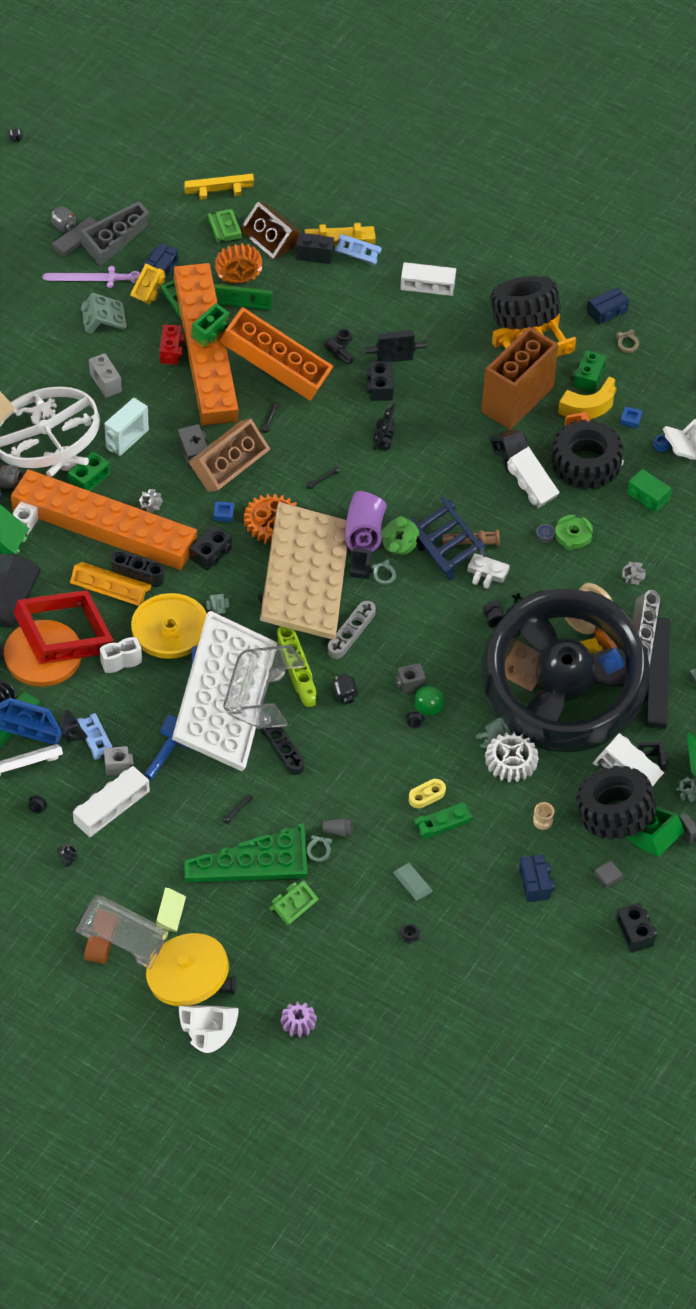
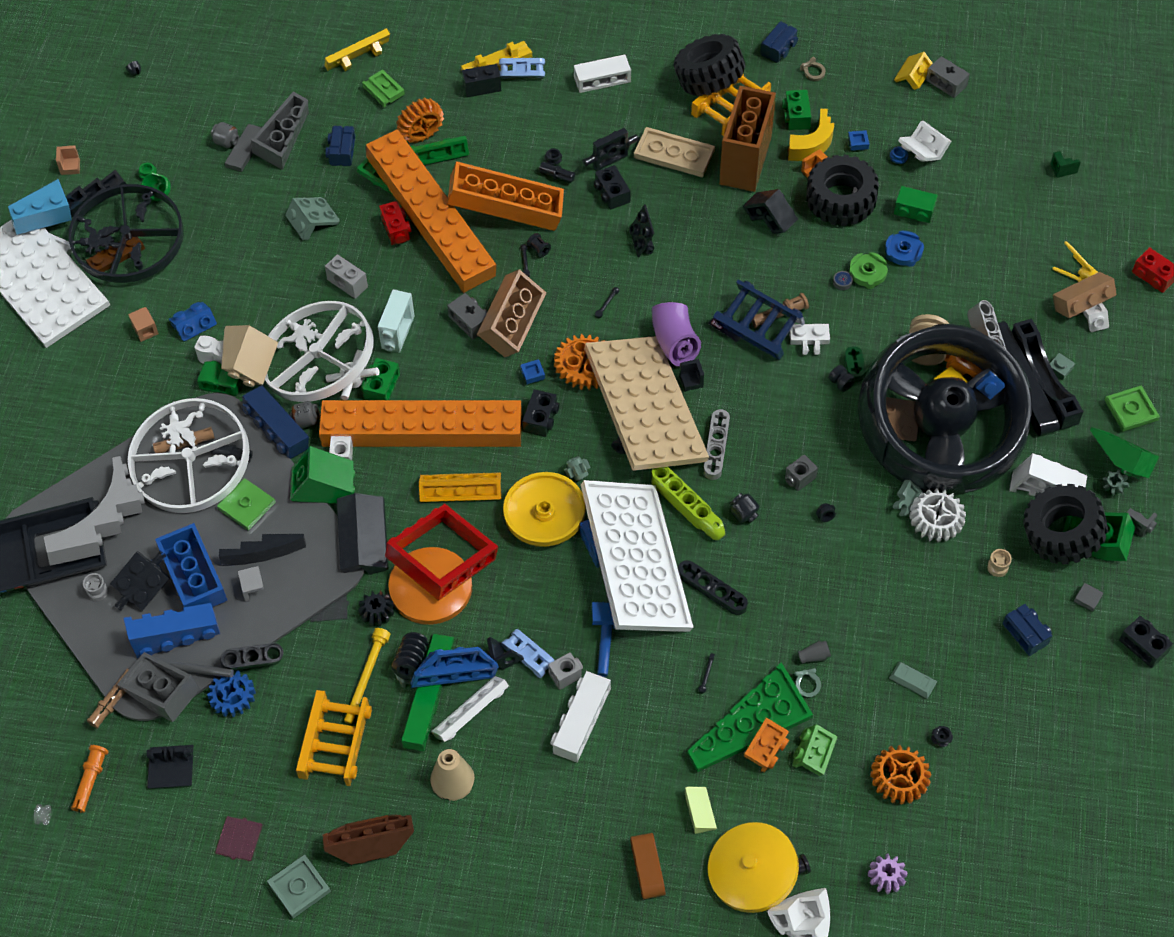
camera: 20 degrees left, 5 degrees up
black plate [28,795,47,814] -> none
lavender sword [42,266,140,288] -> none
black plate [57,844,78,867] -> none
clear windscreen [75,894,169,970] -> none
white brick [100,637,142,673] -> none
black beam [112,551,164,587] -> none
yellow bracket [130,264,166,305] -> none
light grey gear [139,489,163,513] -> none
green brick [191,303,230,347] -> none
clear windscreen [223,645,304,728] -> none
reddish brown slope [240,201,302,259] -> none
sand green piece [370,560,396,586] -> none
bright green plate [381,516,419,555] -> none
light yellow plate [409,779,446,808] -> none
green plate [413,802,473,839] -> none
green hair [415,685,444,715] -> none
white brick [507,447,560,508] -> none
light grey gear [622,561,646,585] -> none
black bracket [638,742,668,772] -> none
none -> black bush [527,233,551,258]
none -> tan plate [634,127,715,177]
none -> orange bracket [744,718,789,773]
none -> orange gear [870,745,931,805]
none -> blue plate [885,231,924,267]
none -> black arch [1012,319,1084,430]

